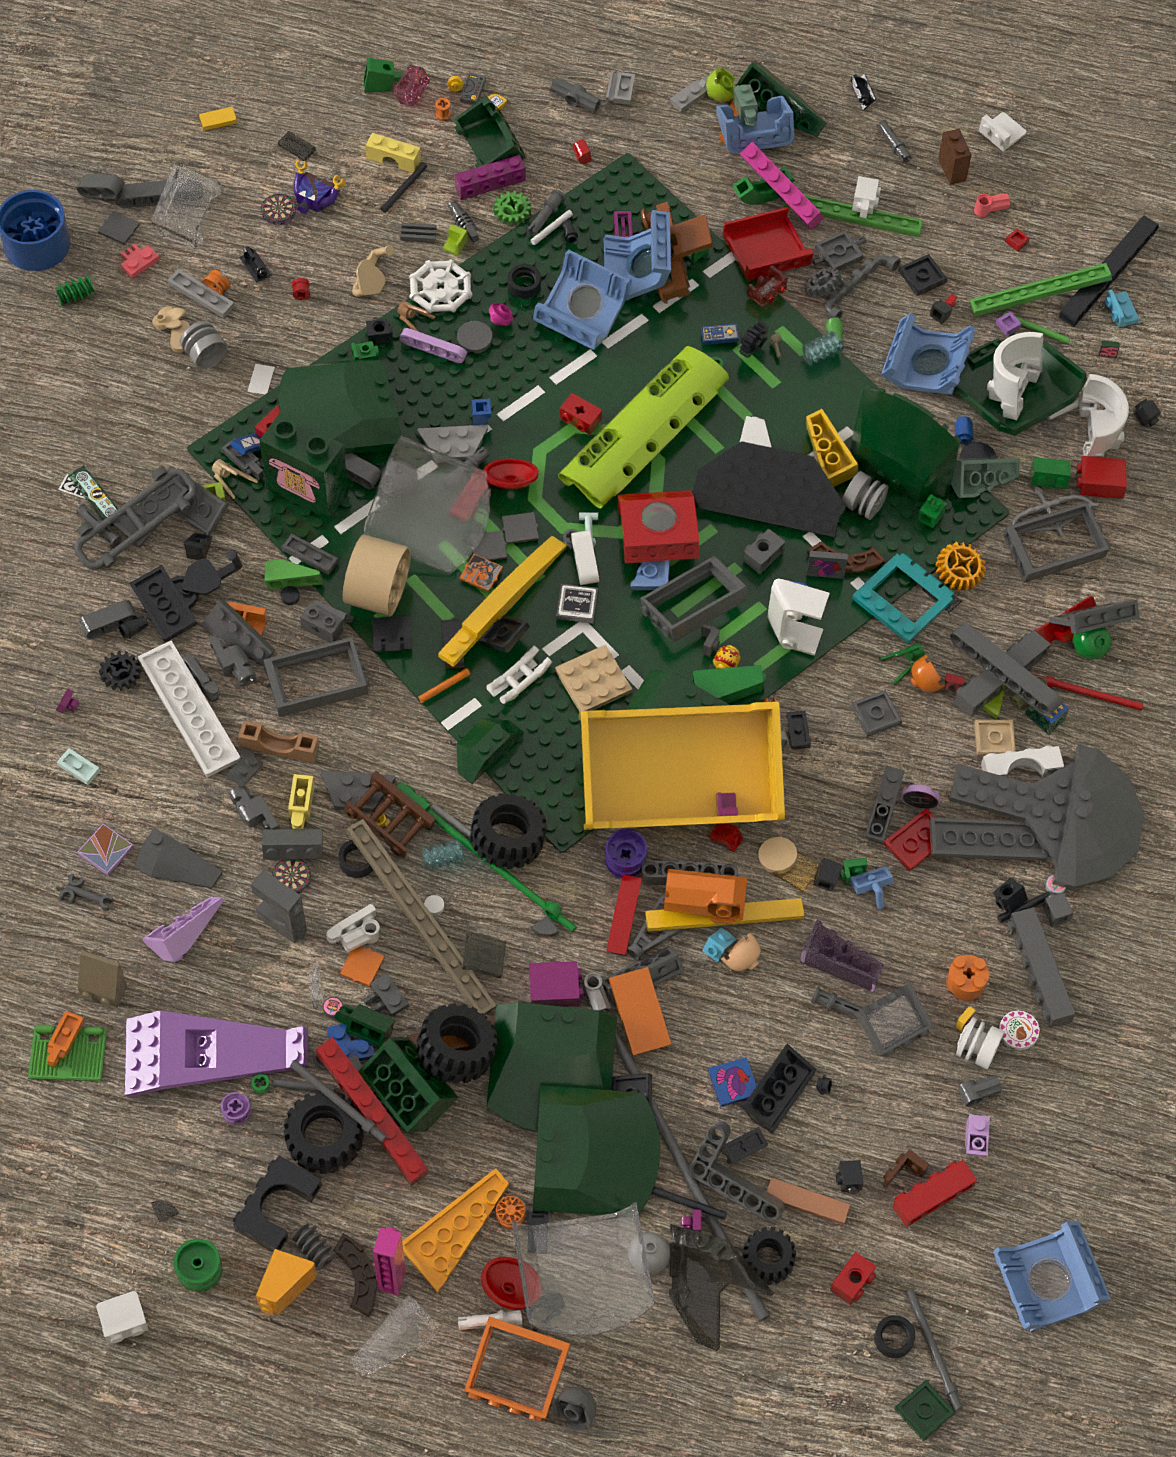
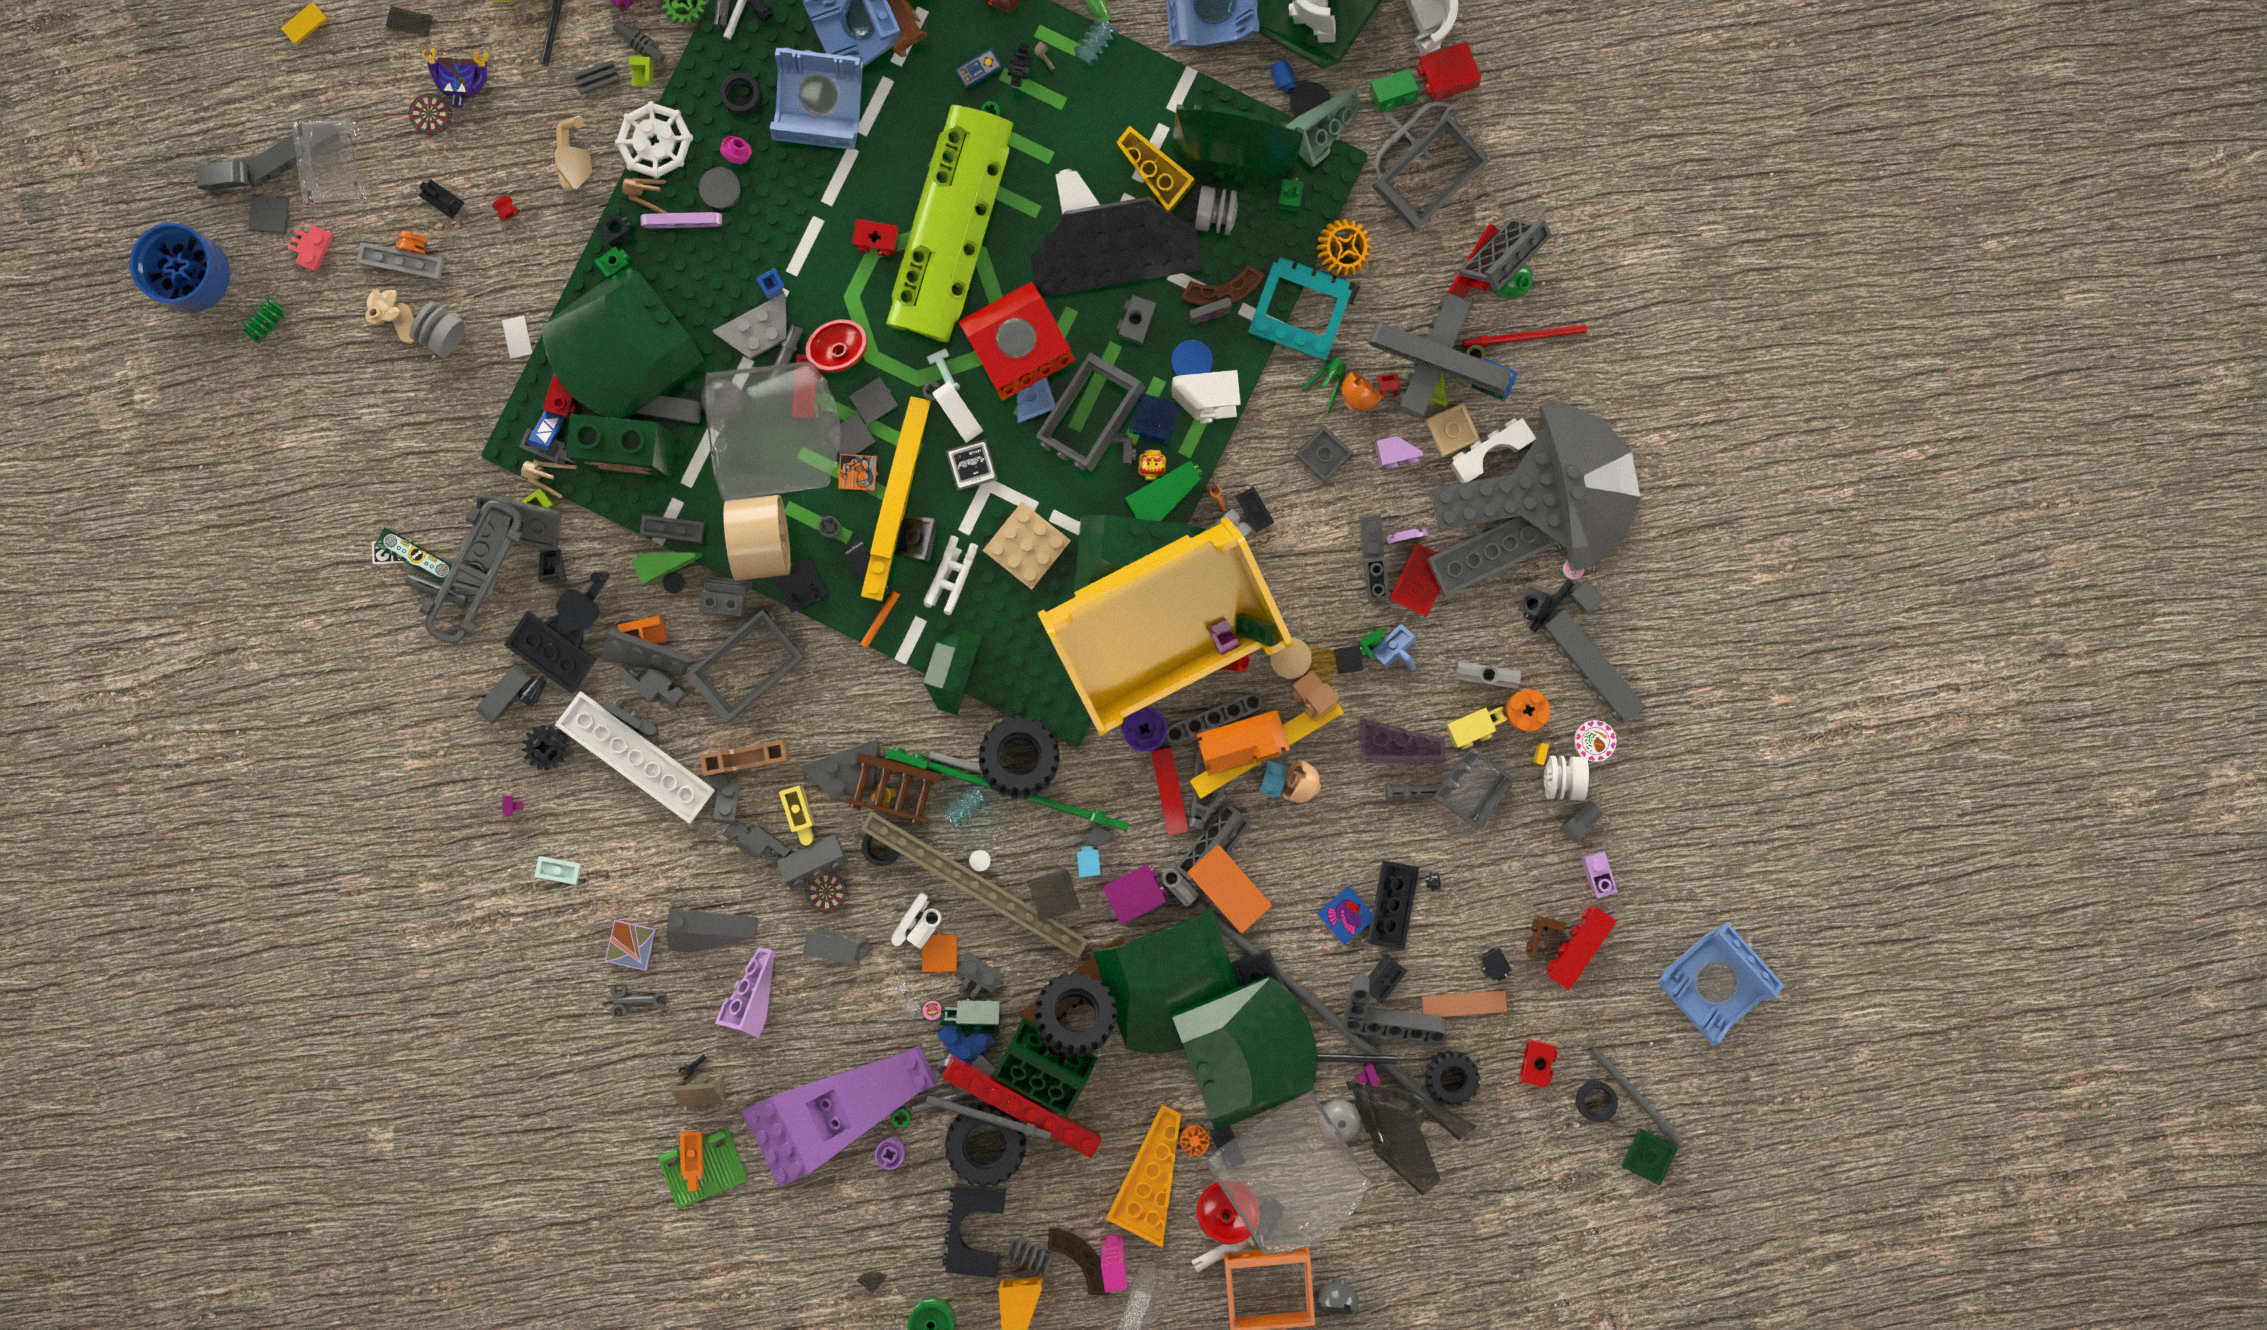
camera: 25 degrees left, 25 degrees up
none -> dark grey wheel [818,516,842,539]
none -> medium azure brick [1077,846,1101,877]
none -> clear blue bracket [1129,393,1180,444]
none -> dark green tile [1236,613,1275,646]
none -> medium nougat brick [1291,670,1339,722]
none -> lavender slope [1375,436,1423,470]
none -> light yellow brick [1445,706,1508,750]
none -> light grey piece [1455,661,1521,689]

